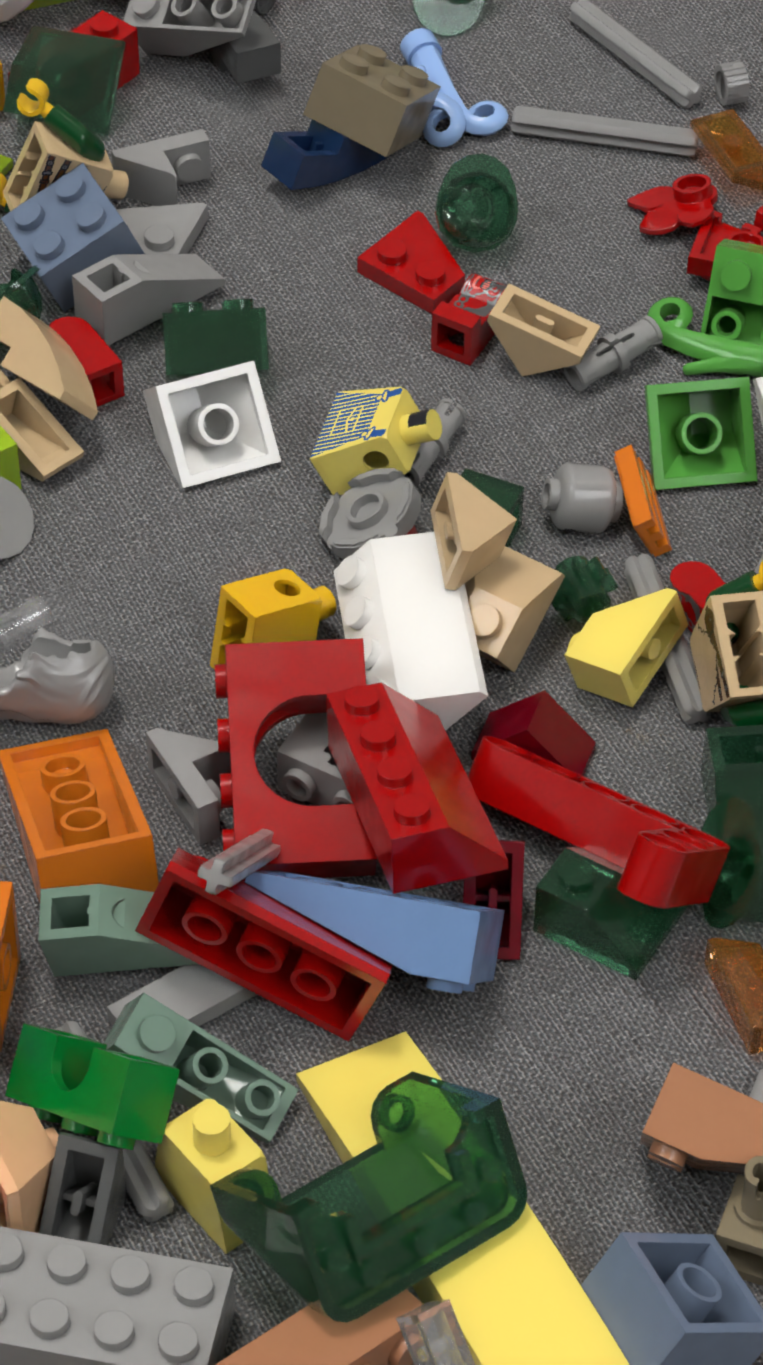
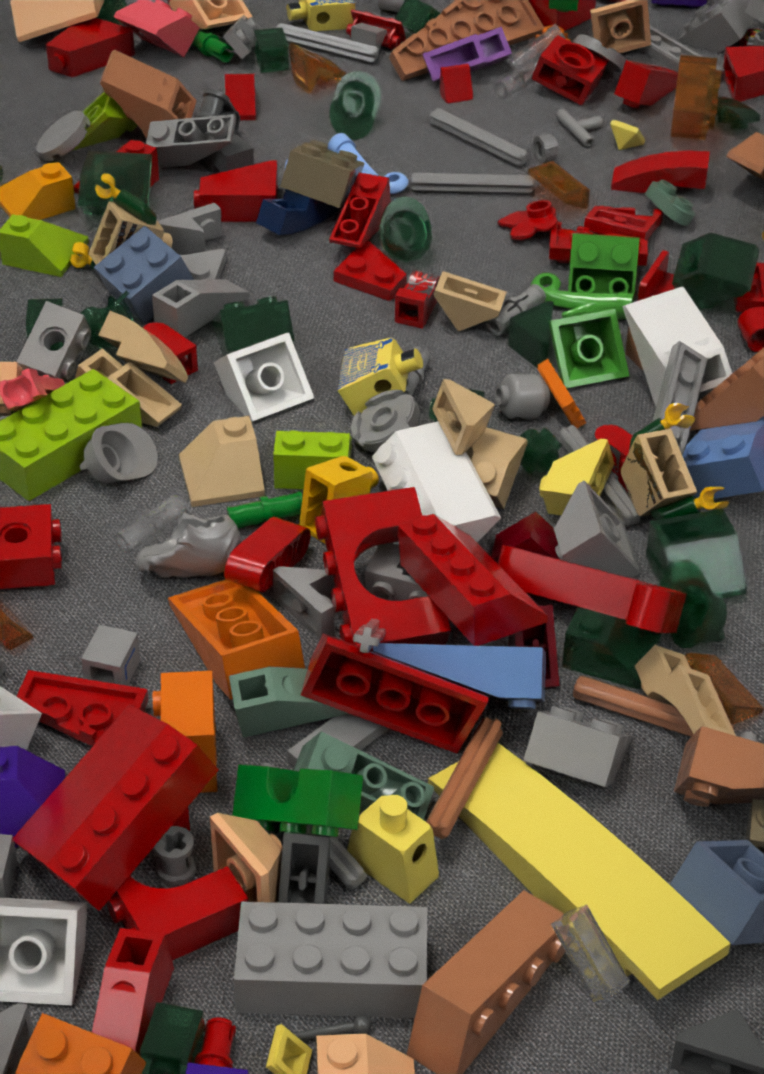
camera: 10 degrees left, 5 degrees down
clear green windscreen [210,1071,528,1323] -> none
none -> tan slope [179,416,265,507]
none -> red slope [194,160,278,222]
none -> red beam [224,516,311,593]
none -> green pin [227,491,303,528]
none -> lime slope [273,430,352,489]
none -> red slope [329,172,391,248]
none -> nougat axle [426,717,503,839]
none -> clear green slope [508,301,554,368]
none -> light grey slope [523,705,633,787]
none -> light grey slope [554,480,640,577]
none -> nougat axle [573,676,734,737]
none -> tan slope [635,645,736,736]

